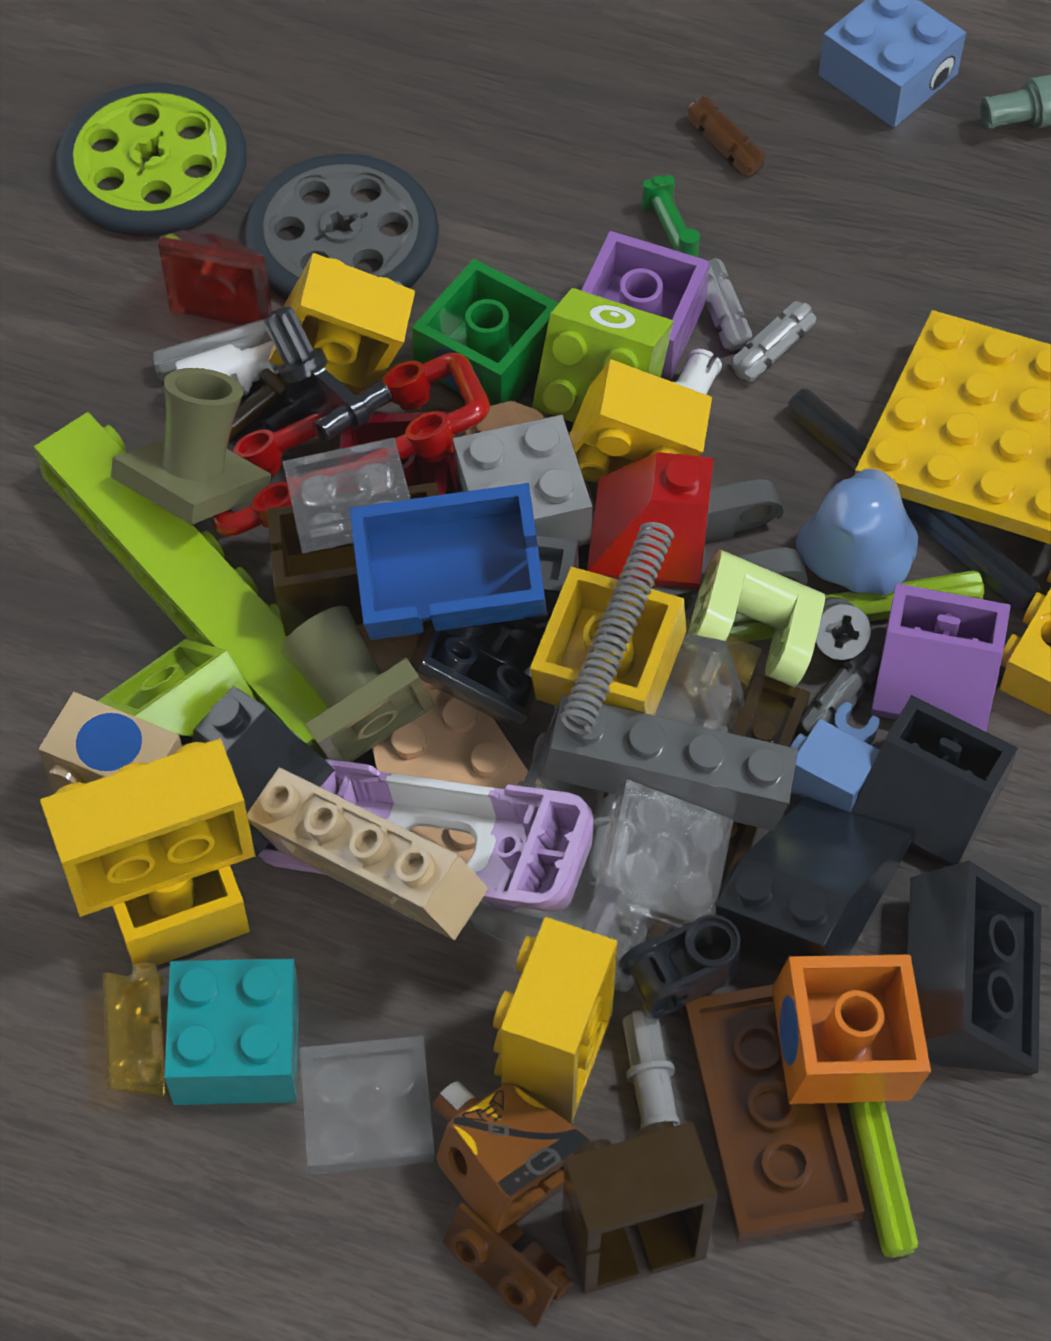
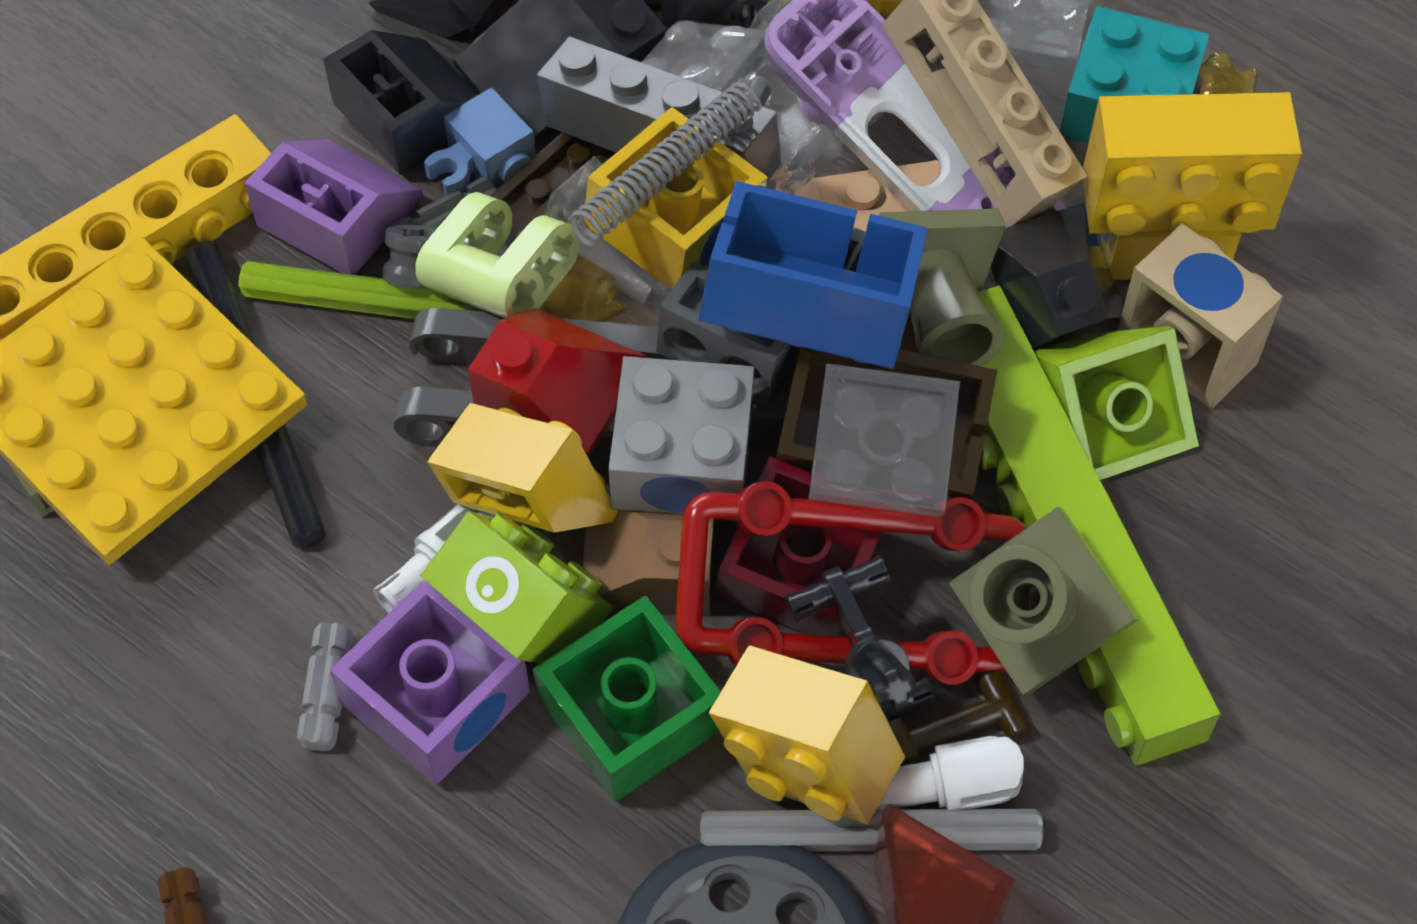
camera: 160 degrees left, 0 degrees up
green piece [641,175,700,257] -> none
light grey axle [730,301,816,382] -> none
medium blue piece [795,469,918,595] -> none

